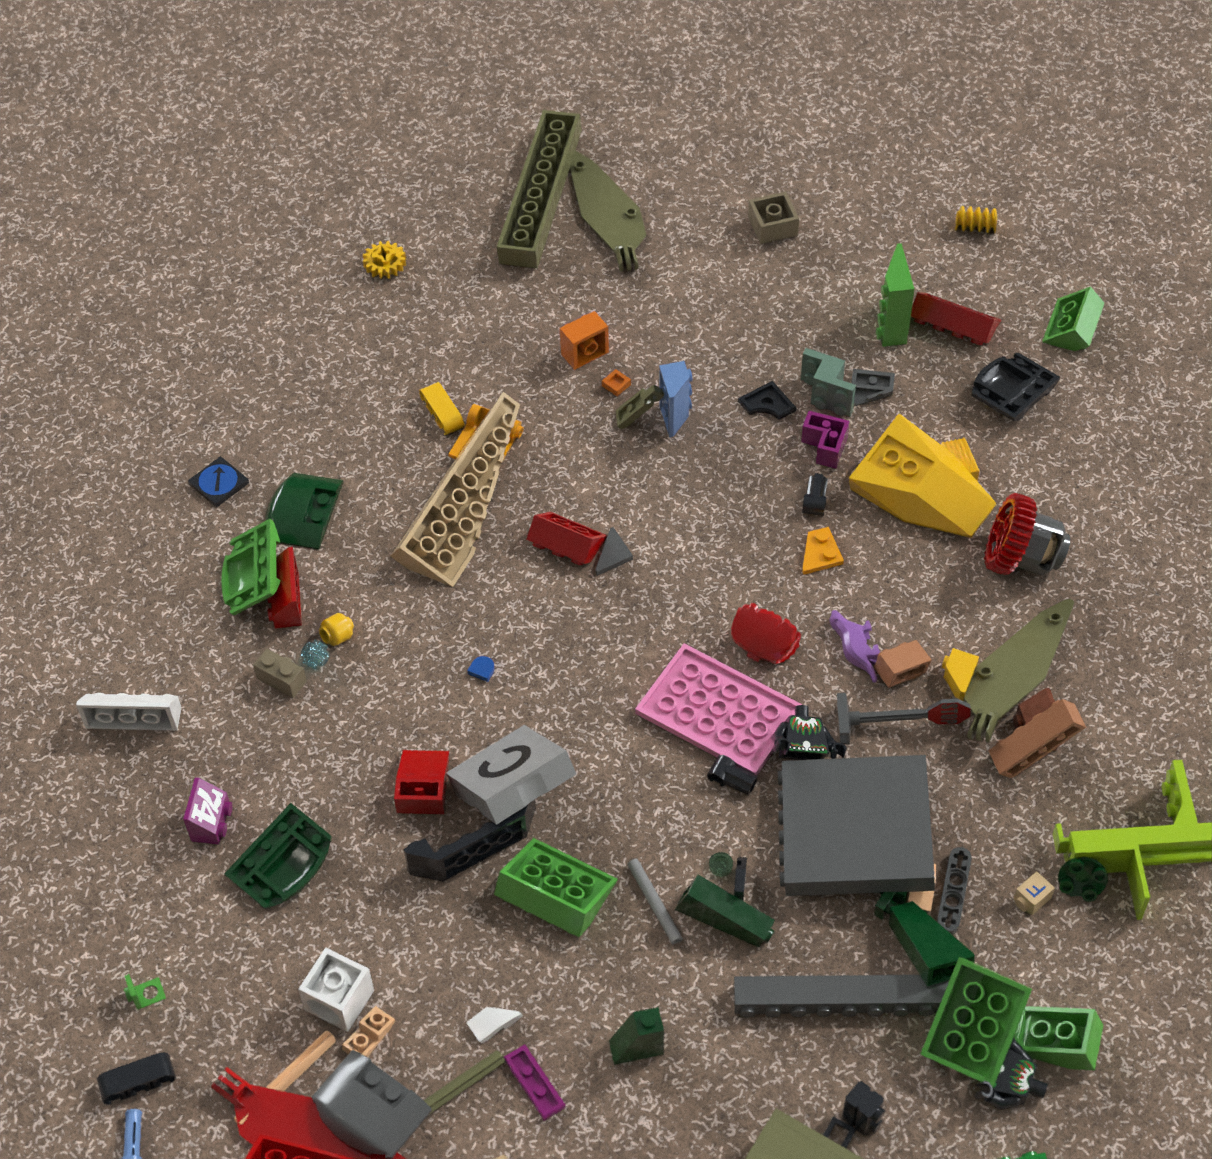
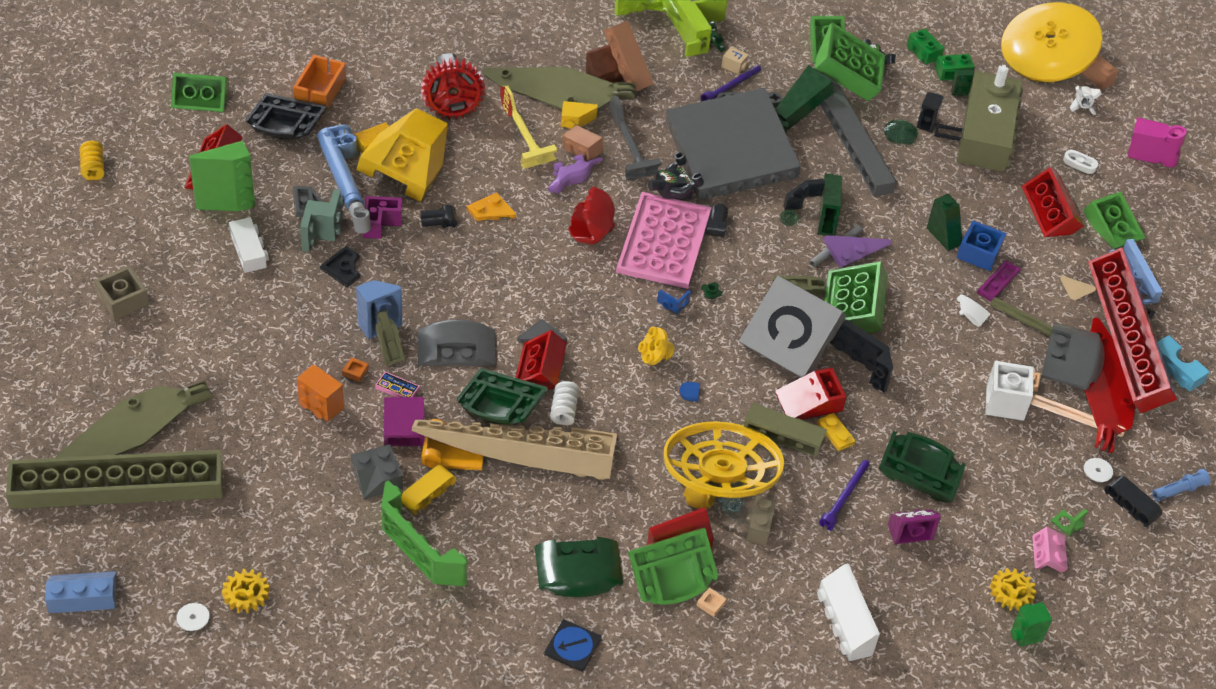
camera: 115 degrees left, 5 degrees down
none -> medium blue slope [45,571,117,613]
none -> white piece [177,603,209,631]
none -> white brick [229,217,269,273]
none -> orange piece [293,54,346,111]
none -> medium blue piece [317,124,371,234]
none -> dark grey slope [351,444,403,499]
none -> tile [375,372,420,397]
none -> bright green slope [381,480,468,586]
none -> magenta brick [384,397,424,446]
none -> dark grey slope [418,319,496,366]
none -> dark green slope [456,368,548,425]
none -> light yellow piece [500,86,557,169]
none -> white piece [550,381,580,426]
none -> yellow plate [638,326,675,365]
none -> blue bracket [657,290,691,314]
none -> yellow dish [663,421,784,498]
none -> light nougat plate [697,587,727,617]
none -> dark purple piece [700,65,761,102]
none -> dark green plate [701,282,722,299]
none -> olive brick [744,403,827,457]
none -> olive hinge [773,276,826,295]
none -> yellow plate [817,413,856,451]
none -> dark purple piece [819,460,870,531]
none -> medium lavender wing [823,235,892,269]
none -> clear green dish [884,119,918,144]
none -> blue brick [957,220,1007,271]
none -> yellow gear [989,568,1036,611]
none -> green brick [1011,602,1052,647]
none -> bright pink bracket [1033,527,1068,572]
none -> white piece [1084,458,1113,482]

